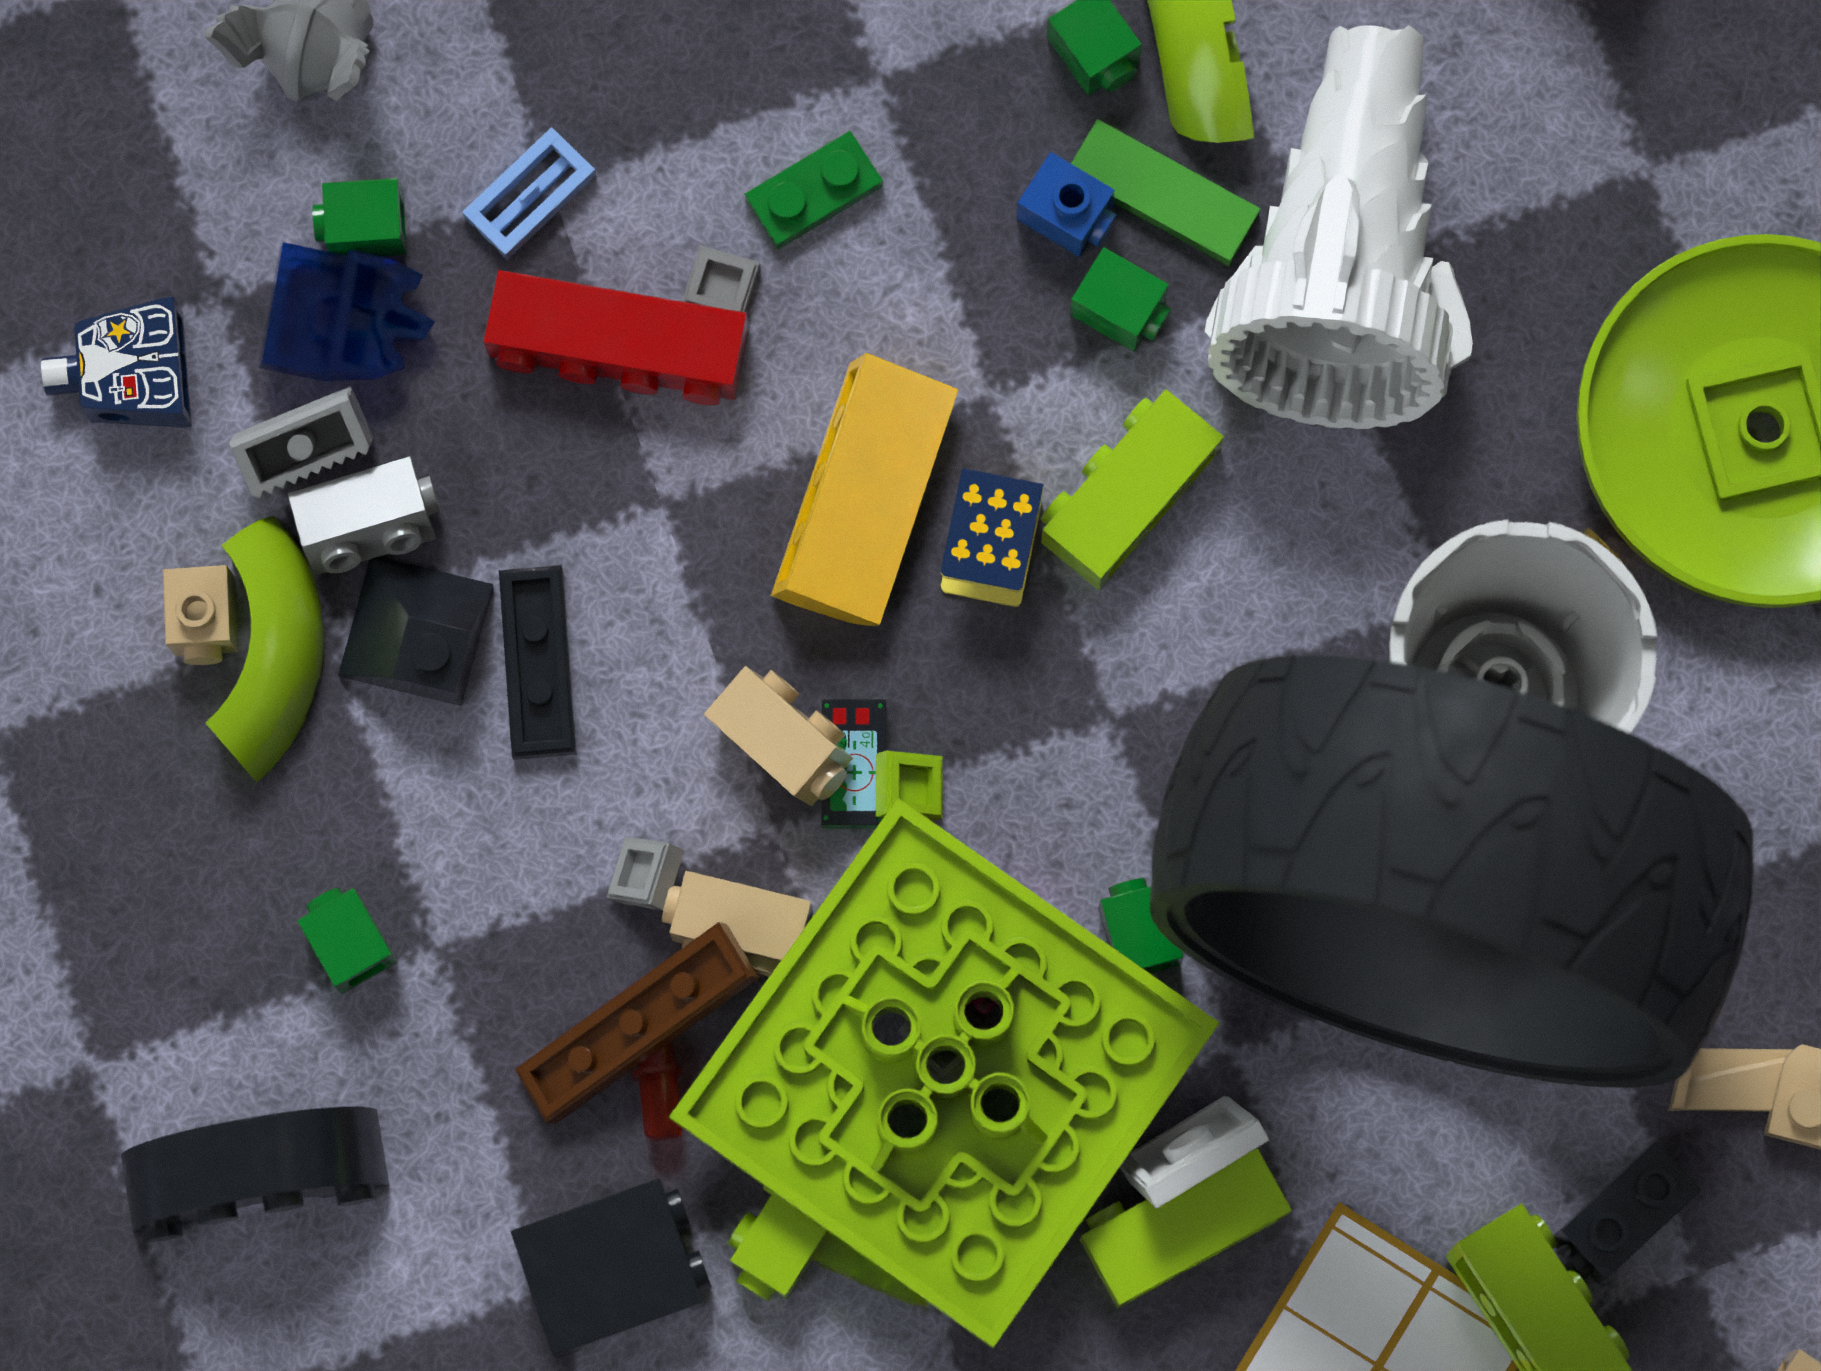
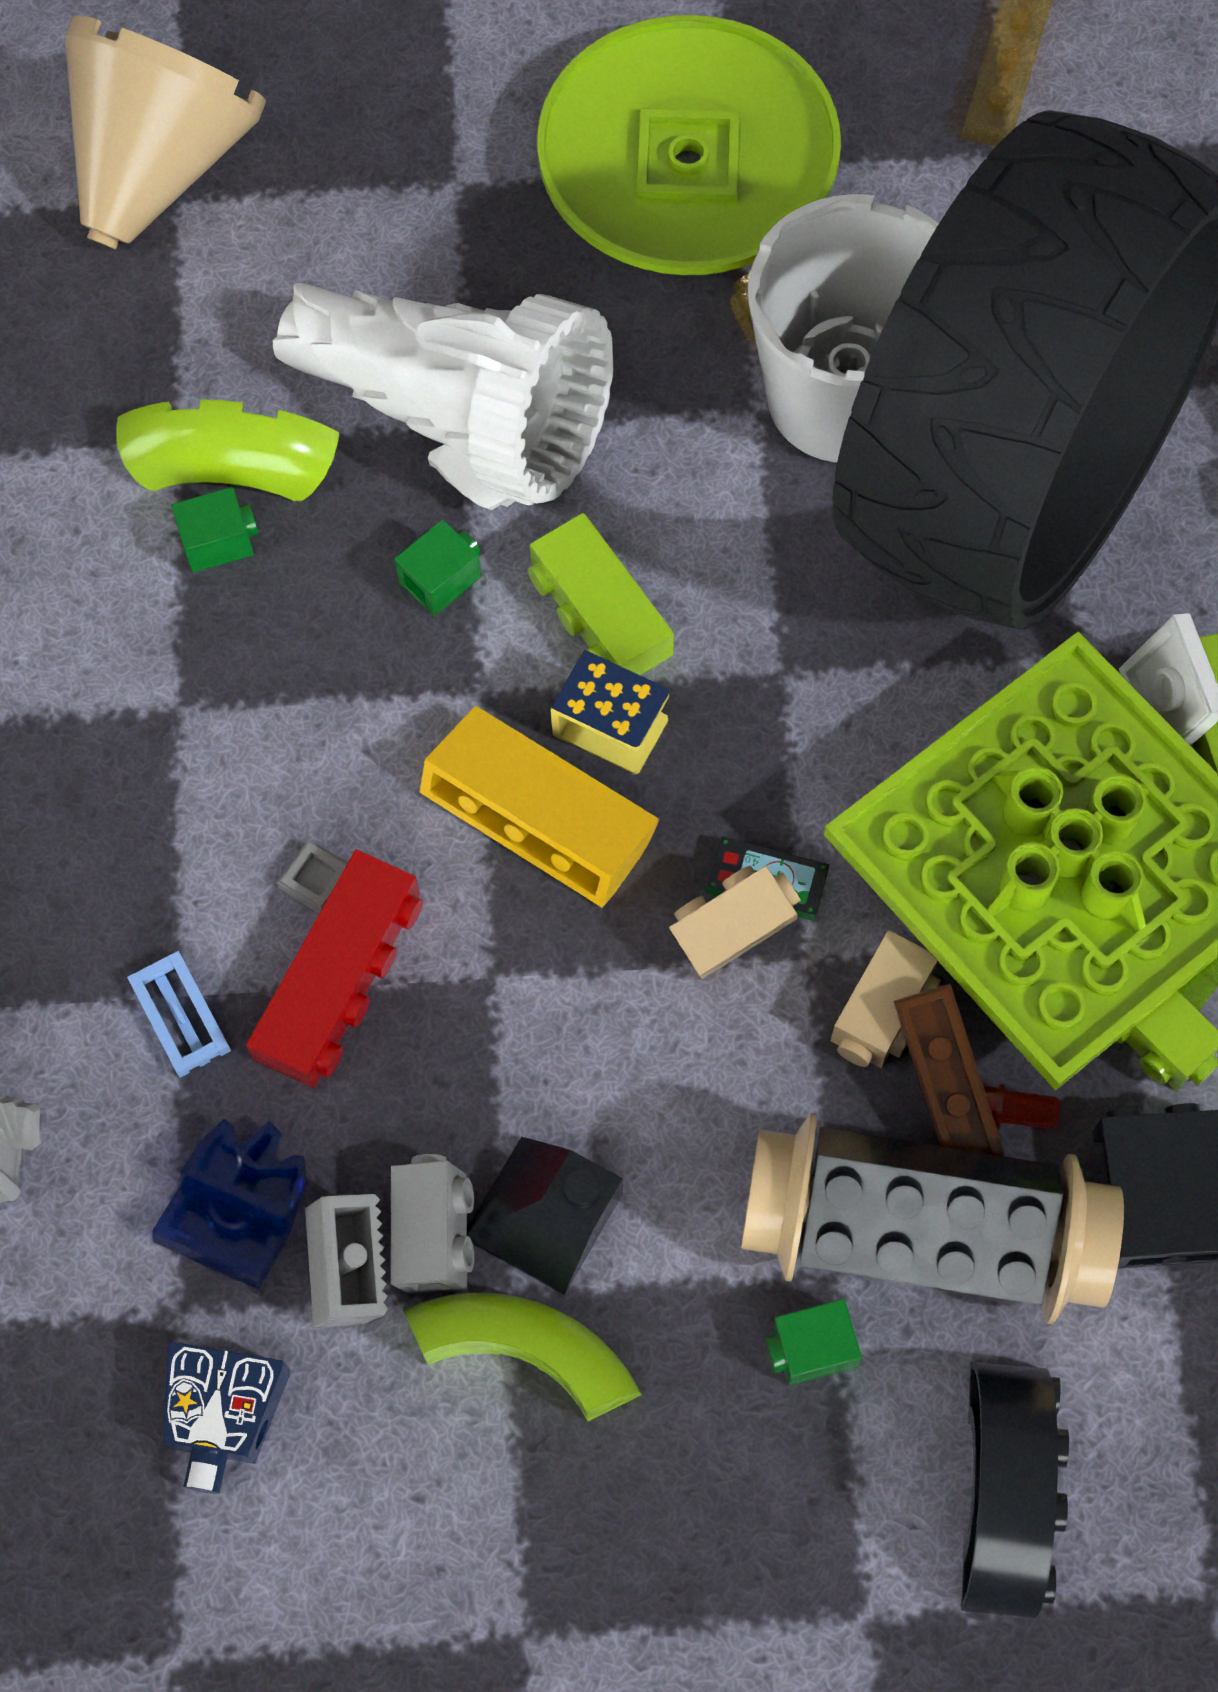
camera: 75 degrees left, 10 degrees down
tan brick [163,565,238,665] -> none
green brick [312,178,407,260] -> none
black tile [499,565,577,760] -> none
light grey tile [607,836,684,911] -> none
green plate [744,130,883,250] -> none
lime tile [876,751,943,822] -> none
blue brick [1016,152,1118,257] -> none
bright green tile [1071,119,1261,266] -> none
green brick [1098,878,1184,974] -> none
none -> brick [741,1113,1124,1325]

